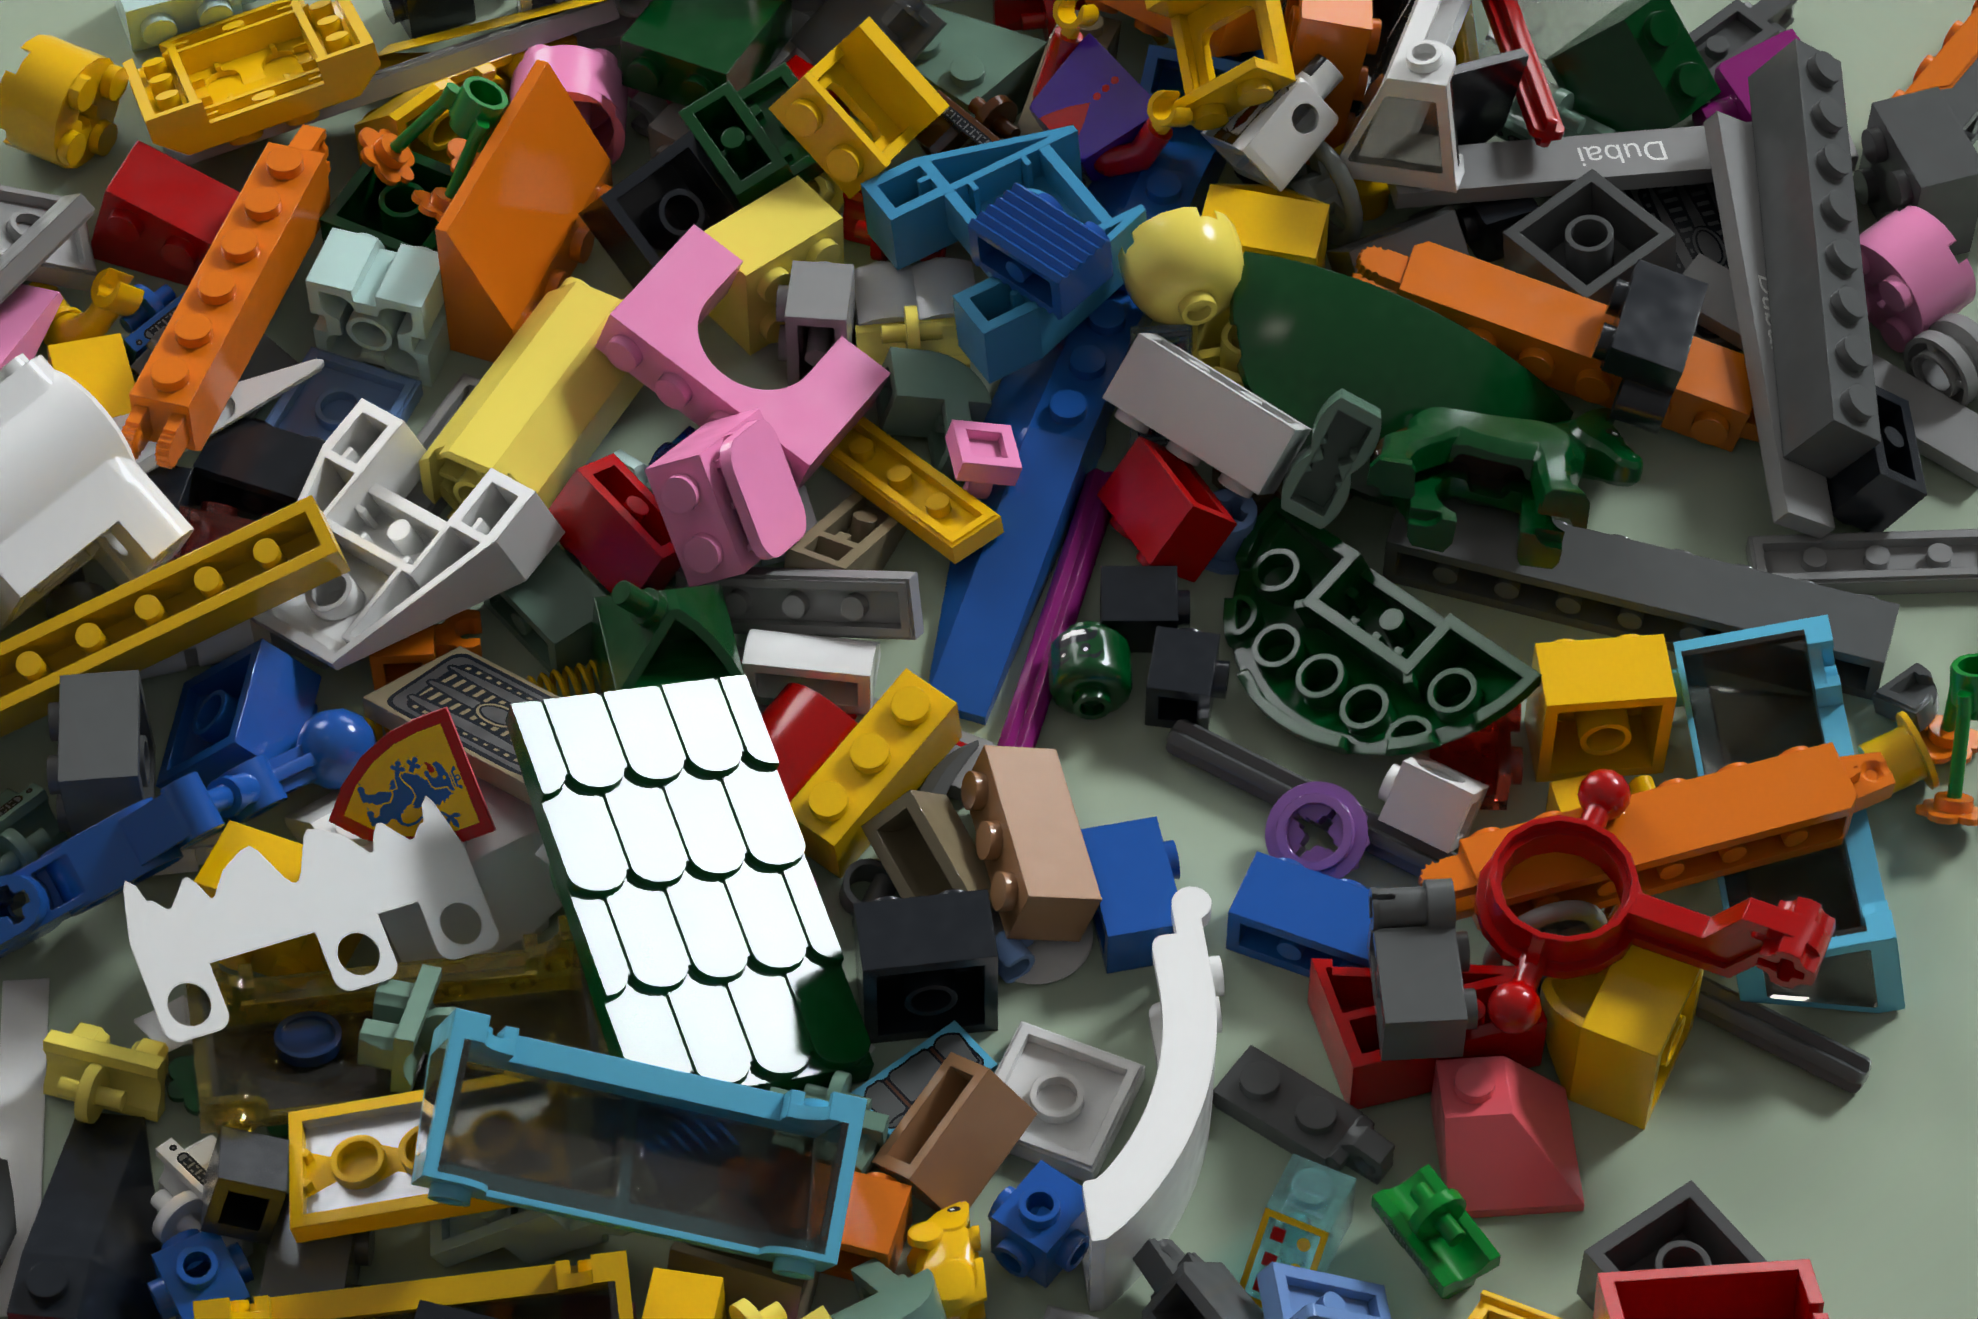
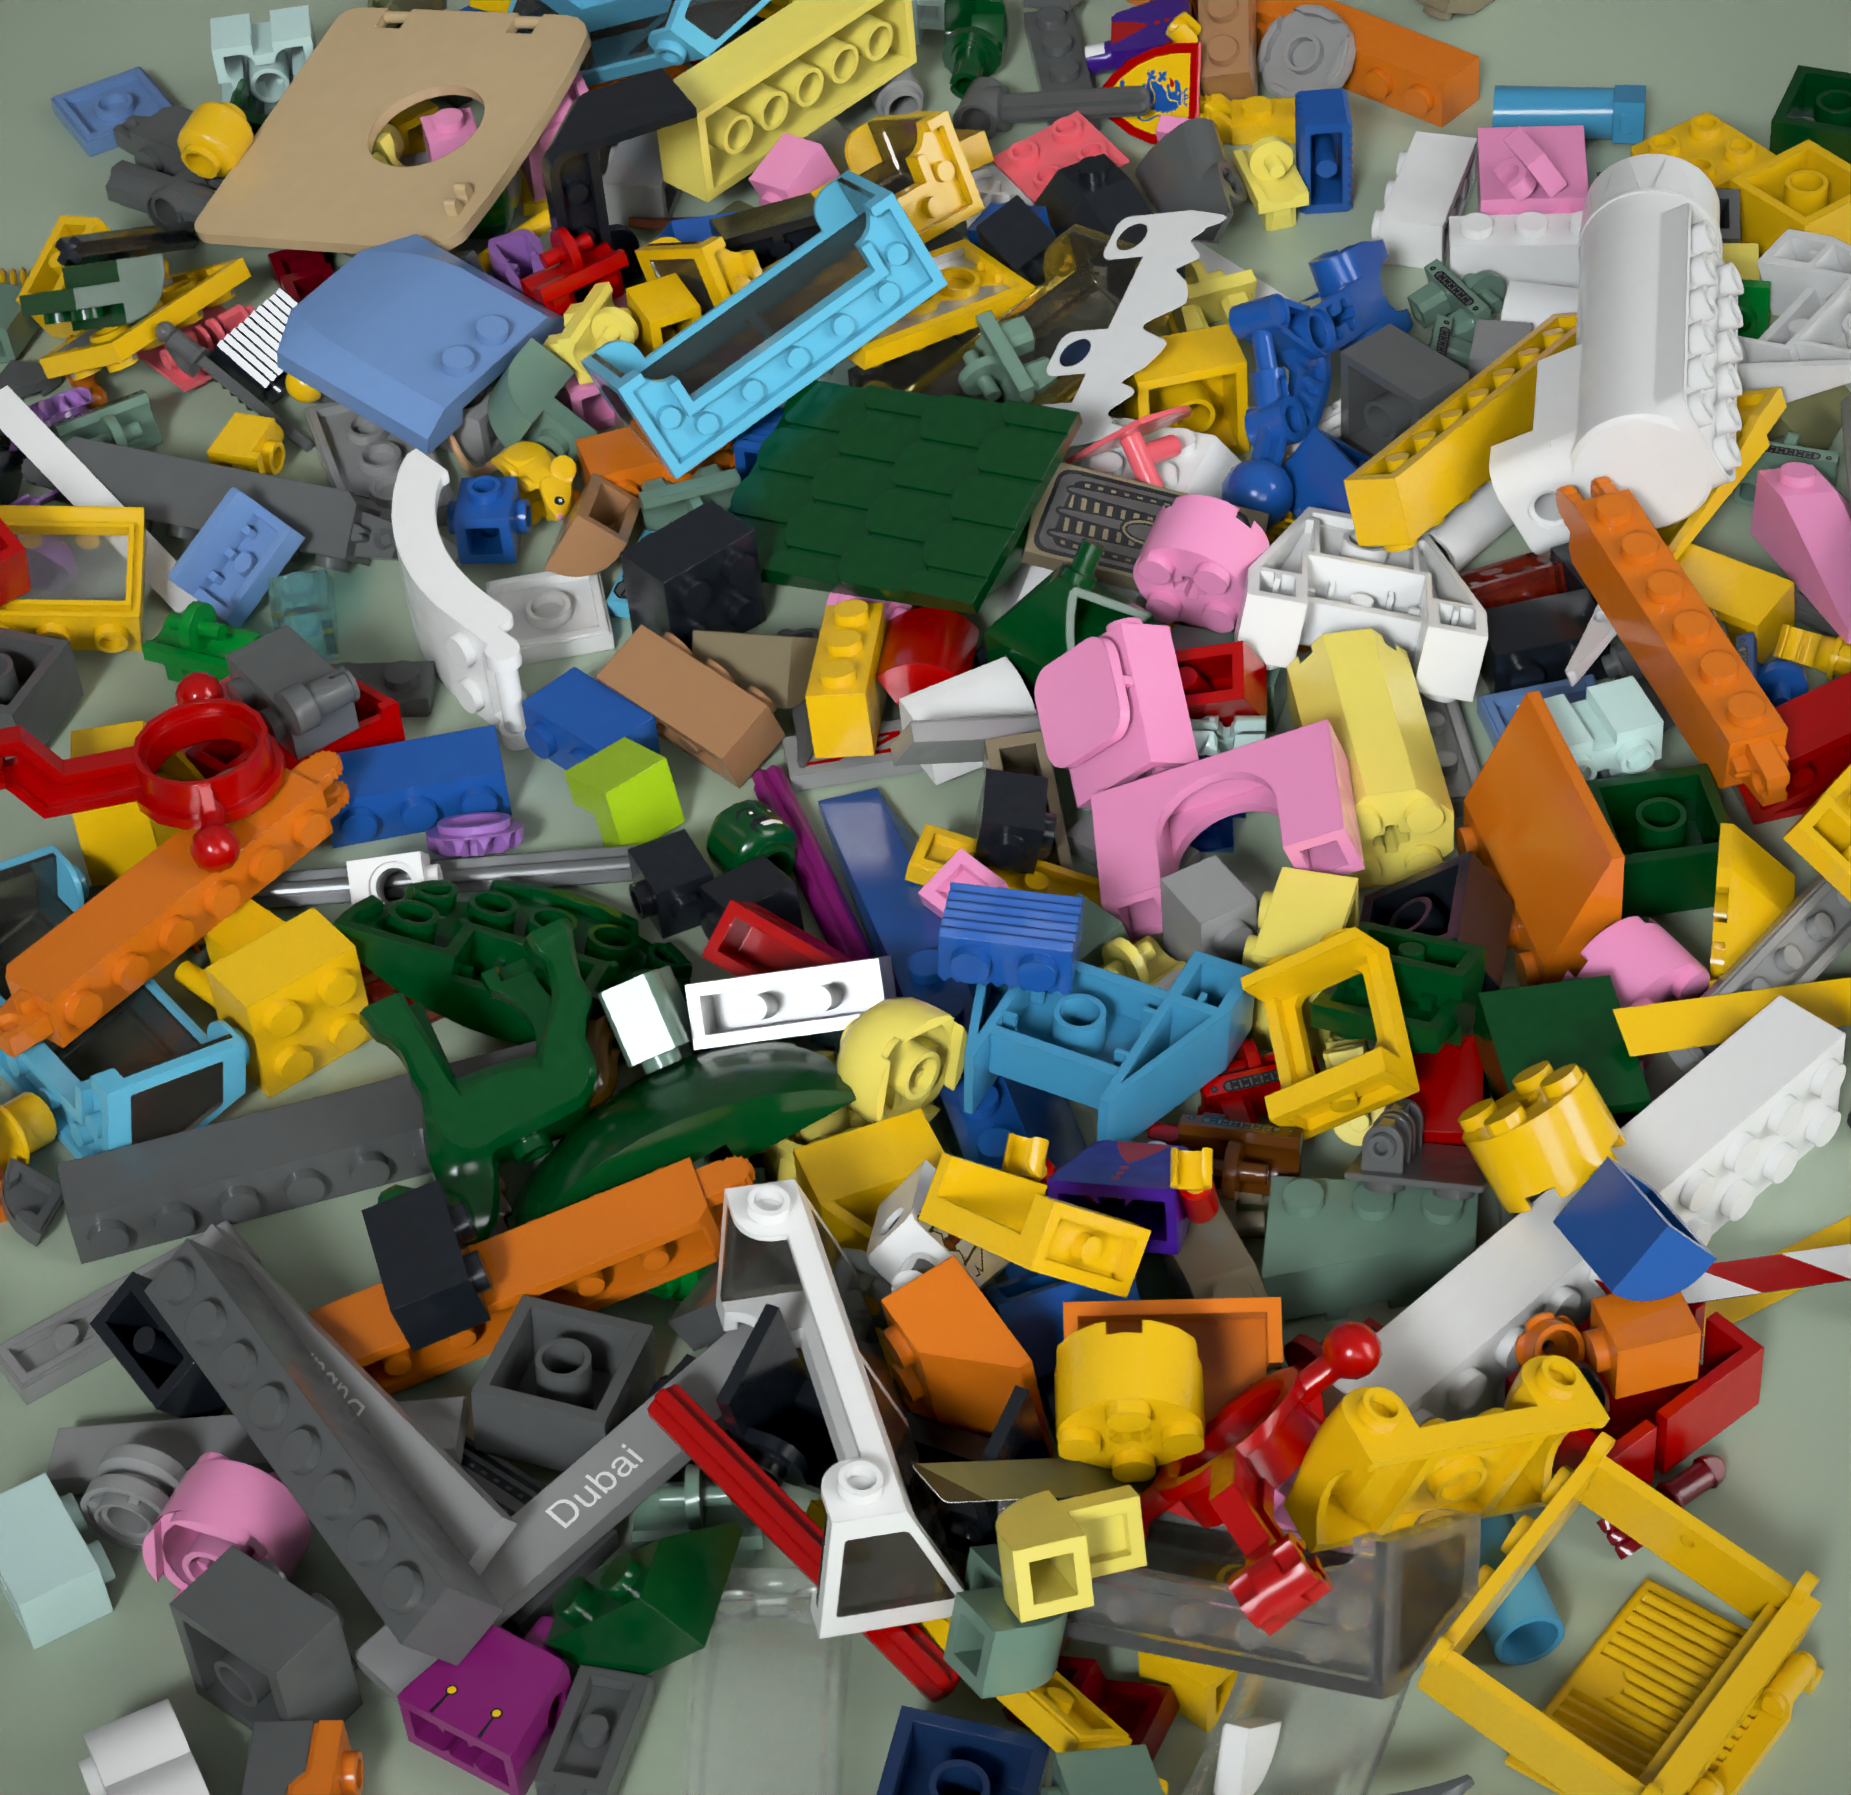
camera: 150 degrees right, 10 degrees down
plant [358,76,509,222] -> none
none -> lime piece [564,737,686,847]
none -> black brick [973,768,1057,874]
none -> bright pink brick [1133,494,1270,633]

